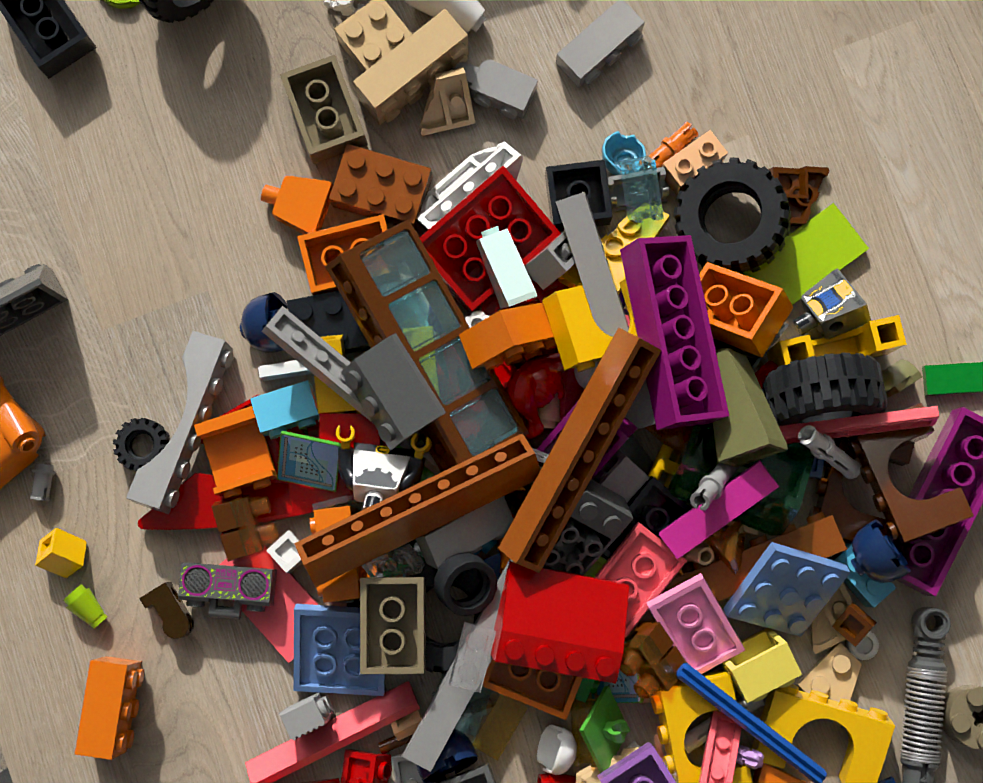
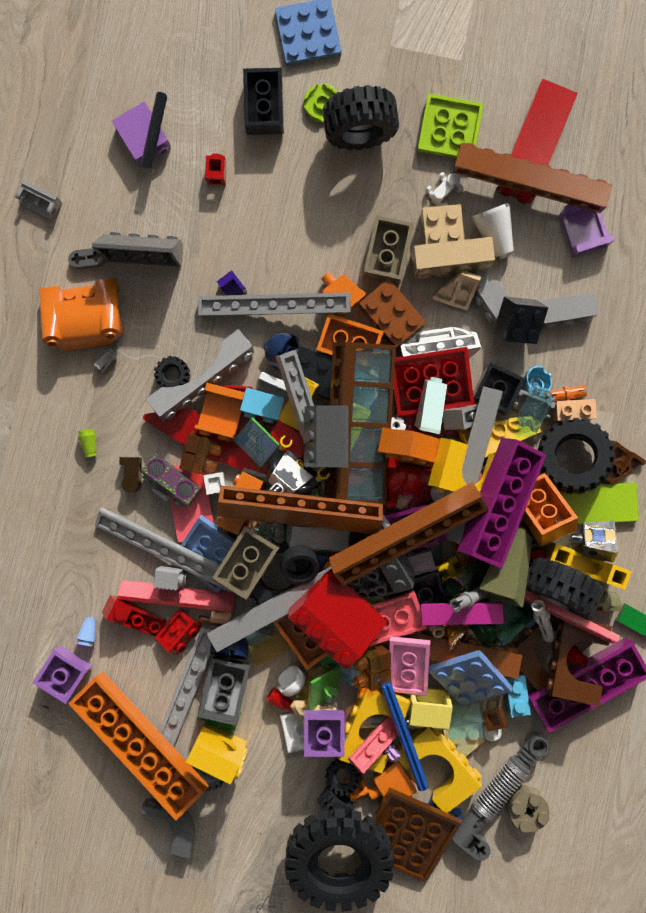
camera: 30 degrees right, 5 degrees up
yellow panel [35,528,87,578] -> none
orange brick [74,656,144,760] -> none
clear plate [449,622,496,693] -> none
dark blue cylinder [851,520,911,583] -> none
none -> light grey tile [95,507,231,592]
none -> light grey plate [198,292,351,316]
none -> red brick [205,153,227,185]
none -> dark purple panel [216,270,247,296]
none -> clear light blue piece [449,704,484,740]
none -> black brick [493,296,549,344]
none -> red cone [566,646,588,667]

